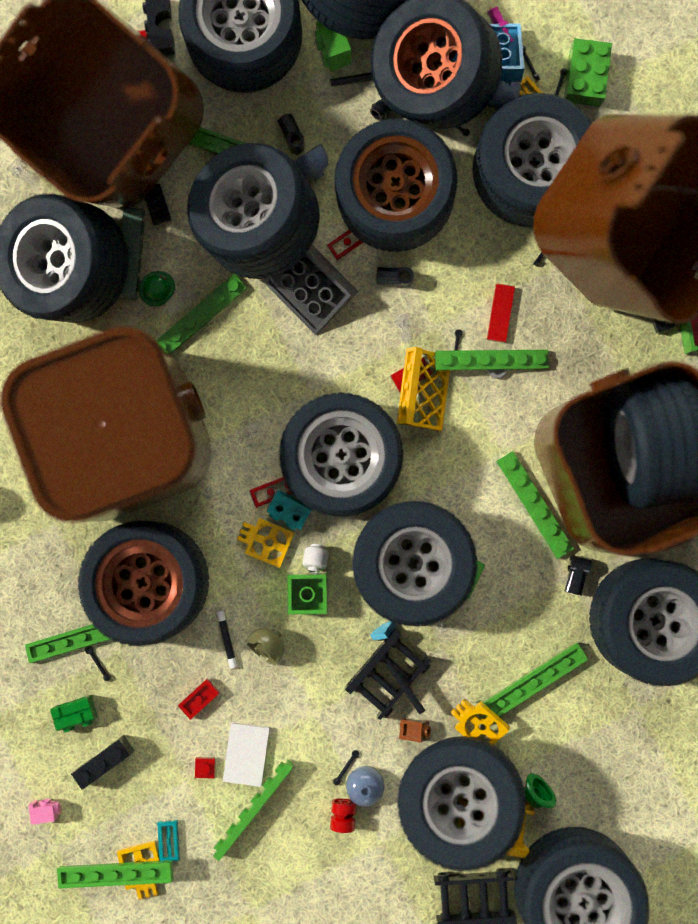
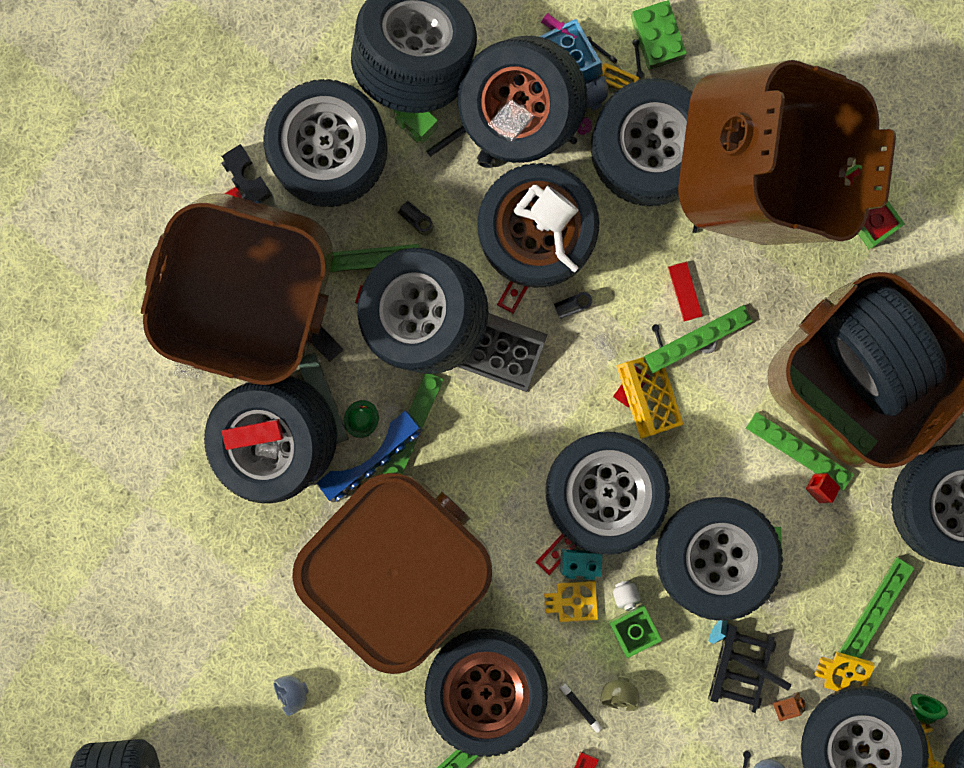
camera: 30 degrees left, 0 degrees up
sand blue cylinder [294,144,328,181] -> none
black piece [564,555,592,595] -> none
none -> red tile [222,419,284,450]
none -> clear brick [255,441,280,459]
none -> blue arch [316,410,423,502]
none -> clear piece [488,99,534,143]
none -> white piece [514,185,578,272]
none -> dark pink plate [577,117,592,135]
none -> bright green plate [790,365,878,456]
none -> red panel [806,473,840,503]

